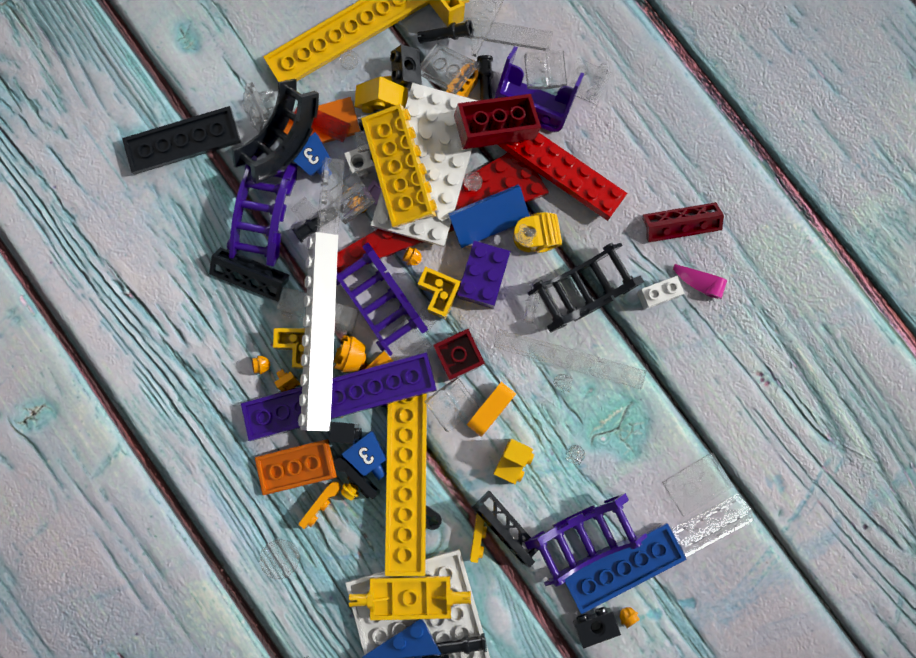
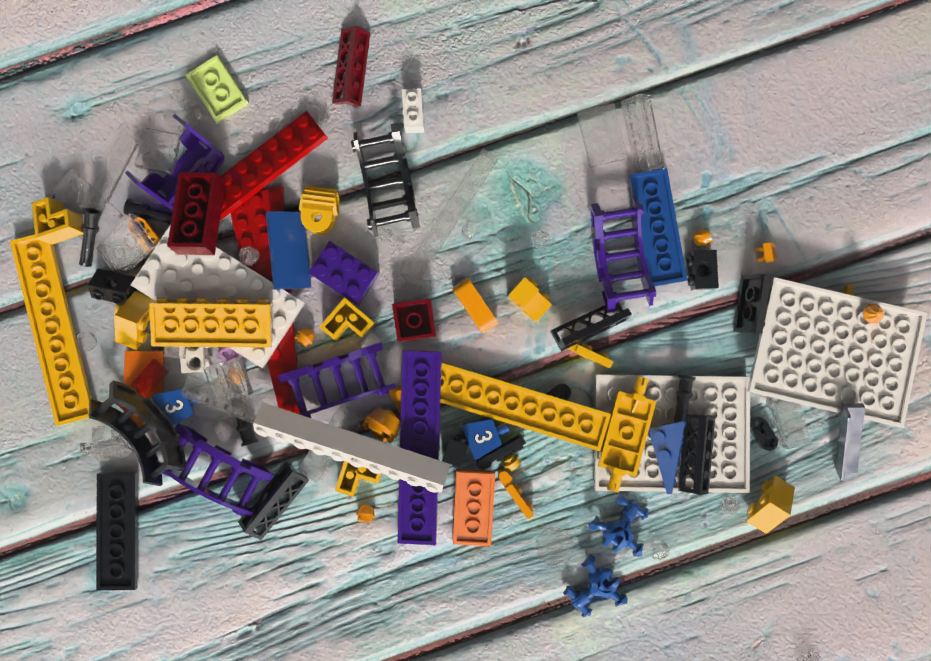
camera: 75 degrees left, 5 degrees up
light orange tile [274,369,300,392] -> none
clear slope [424,378,480,432] -> none
clear plate [514,224,537,247] -> none
dark pink piece [673,264,727,299] -> none
none -> yellowish green tile [185,55,249,124]
none -> blue piece [563,554,628,618]
none -> blue piece [588,493,649,557]

